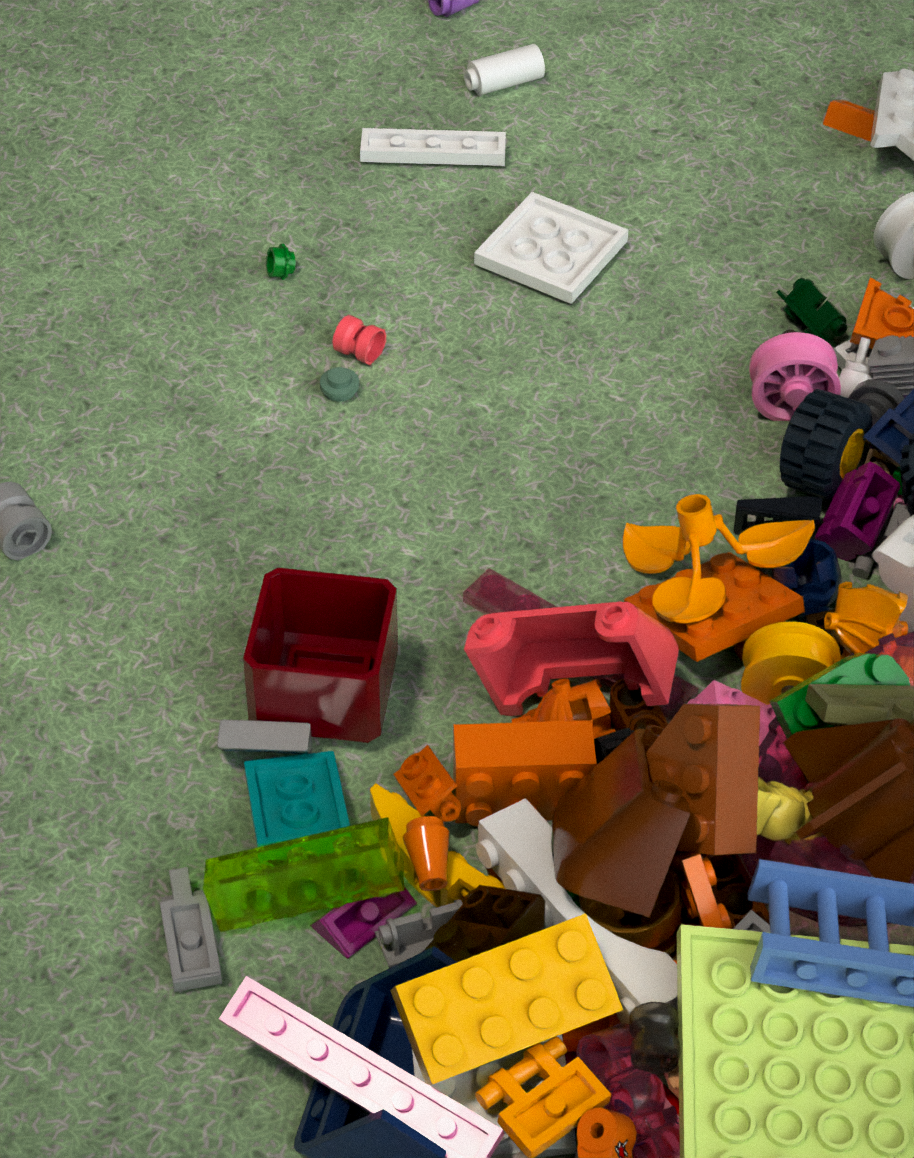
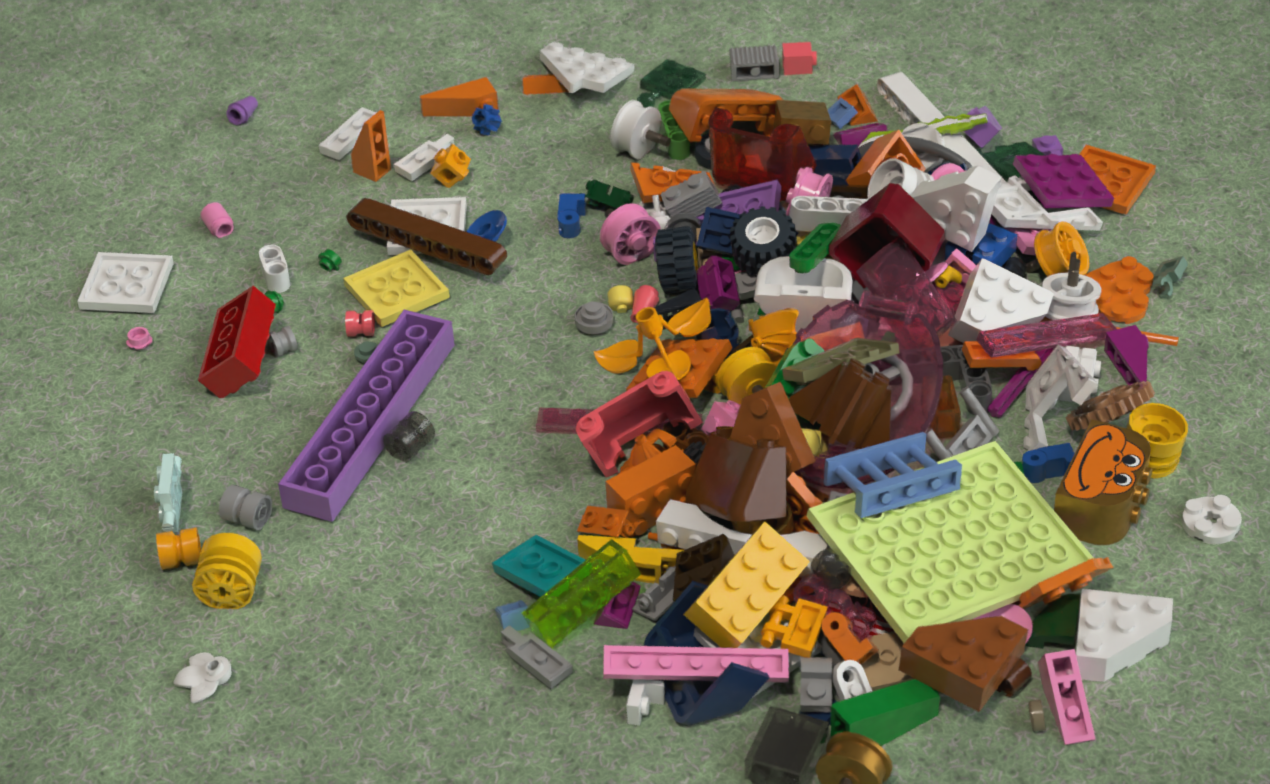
camera: 30 degrees left, 5 degrees down
light grey slope [217,720,312,754] -> none
dark red plate [243,567,398,743] -> none
white plate [360,128,506,166] -> none
orange cone [403,816,450,891] -> none
white brick [464,44,545,96] -> none
none -> white plate [77,252,174,313]
none -> bright pink plate [126,327,153,350]
none -> red brick [198,285,276,398]
none -> bright pink brick [200,202,234,238]
none -> white beam [259,245,290,293]
none -> light grey wheel [268,326,297,357]
none -> medium lavender brick [278,310,454,522]
none -> green plate [318,249,342,272]
none -> white plate [319,107,377,160]
none -> light yellow plate [343,249,450,327]
none -> reddish brown beam [346,198,507,276]
none -> orange slope [351,110,391,182]
none -> clear smoke wheel [383,411,435,463]
none -> white hinge [394,134,454,181]
none -> orange slope [420,77,498,116]
none -> light orange brick [430,144,471,188]
none -> blue dish [467,210,507,242]
none -> blue gear [471,104,502,135]
none -> medium blue slope [495,600,533,631]
none -> blue leg [557,194,586,239]
none -> light grey plate [574,301,614,334]
none -> light yellow piece [607,285,634,313]
none -> white bracket [627,679,665,725]
none -> coral cone [630,285,659,323]

